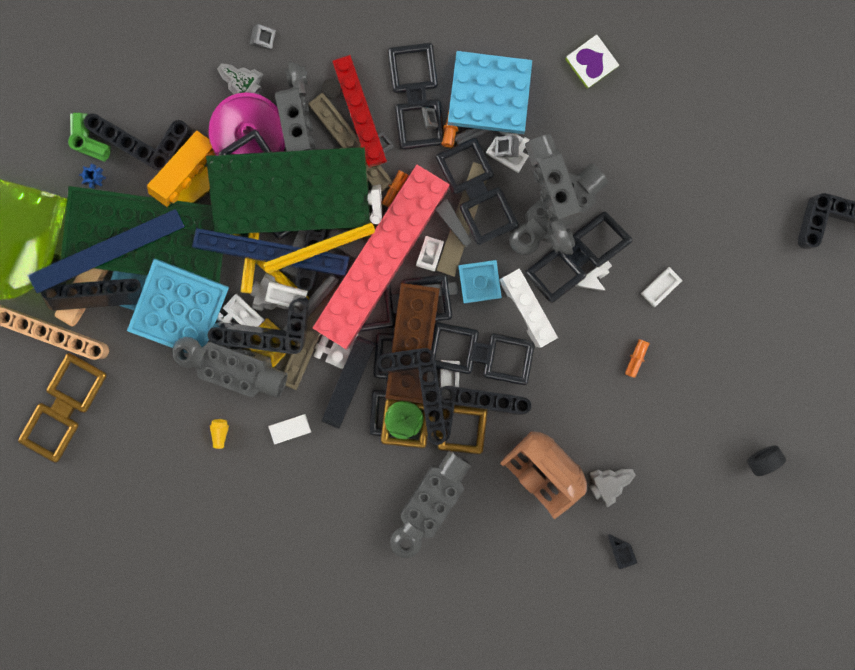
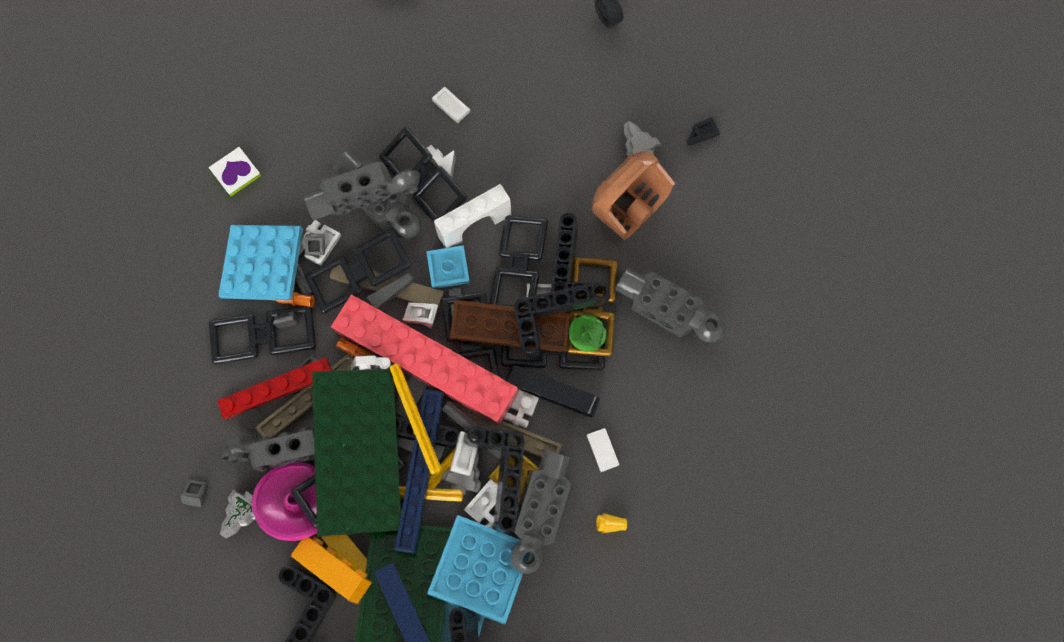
camera: 95 degrees left, 15 degrees down
orange axle [625,339,650,378] -> none

